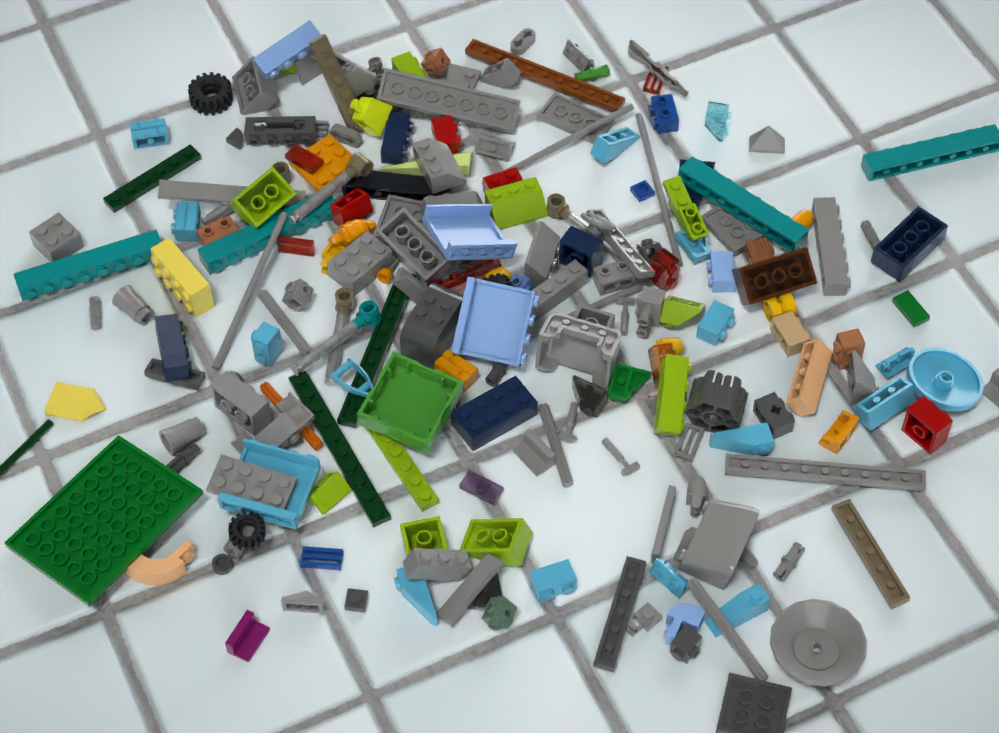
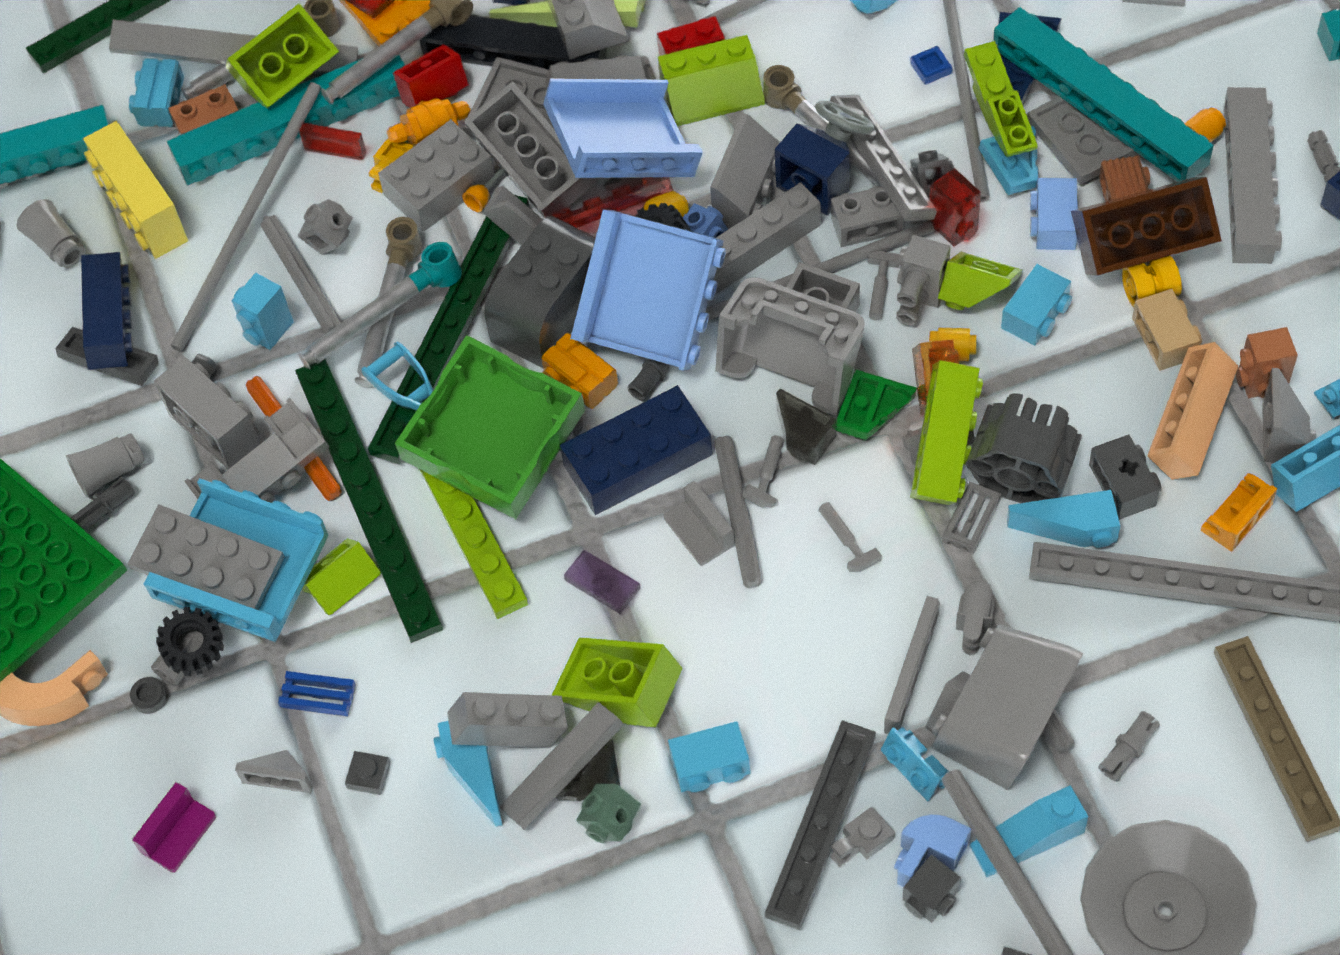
camera: 10 degrees right, 5 degrees up
lime brick [400,516,448,557] -> none

